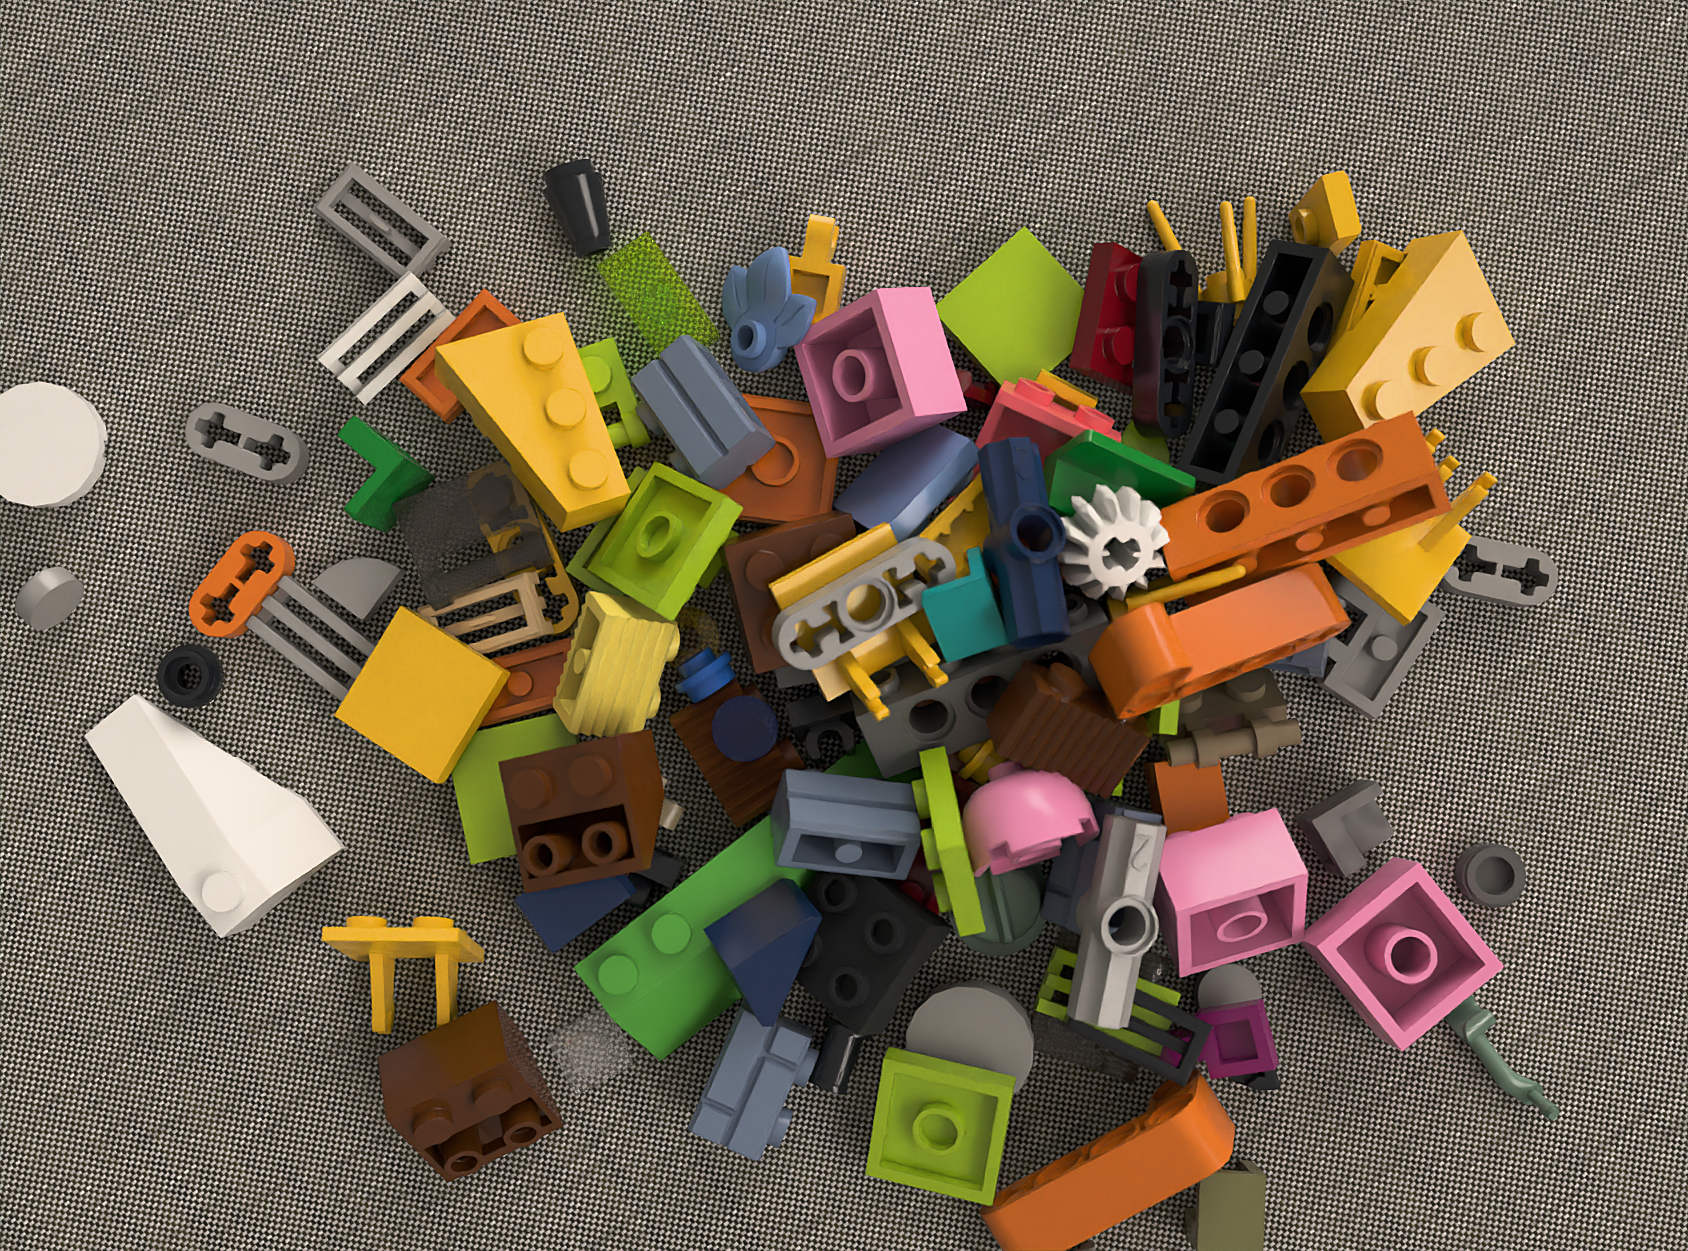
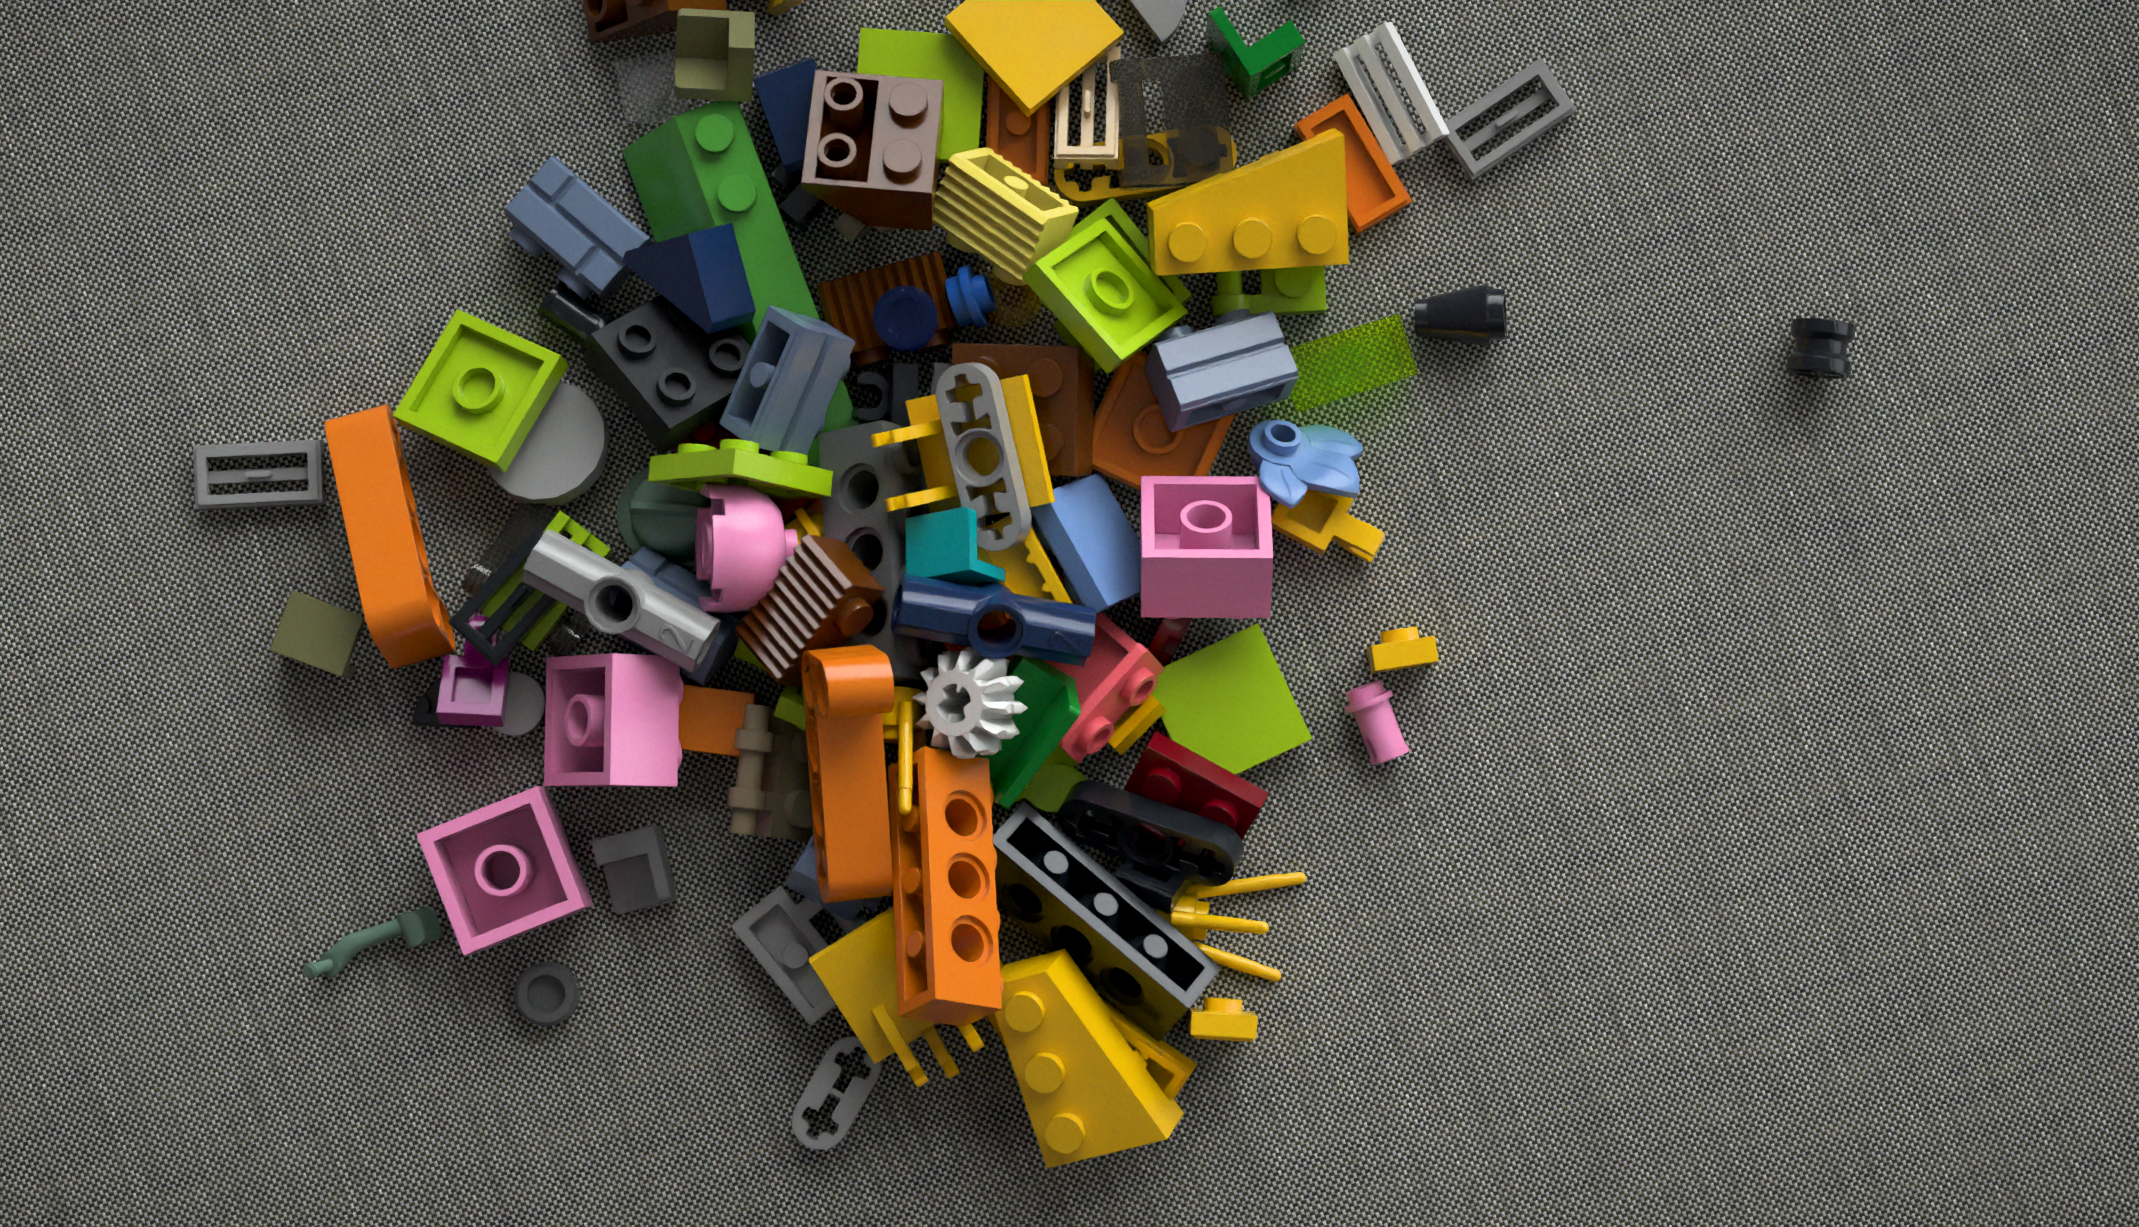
camera: 110 degrees right, 0 degrees up
none -> olive panel [674,8,755,102]
none -> bright pink pin [1344,680,1410,765]
none -> yellow plate [1367,627,1439,674]

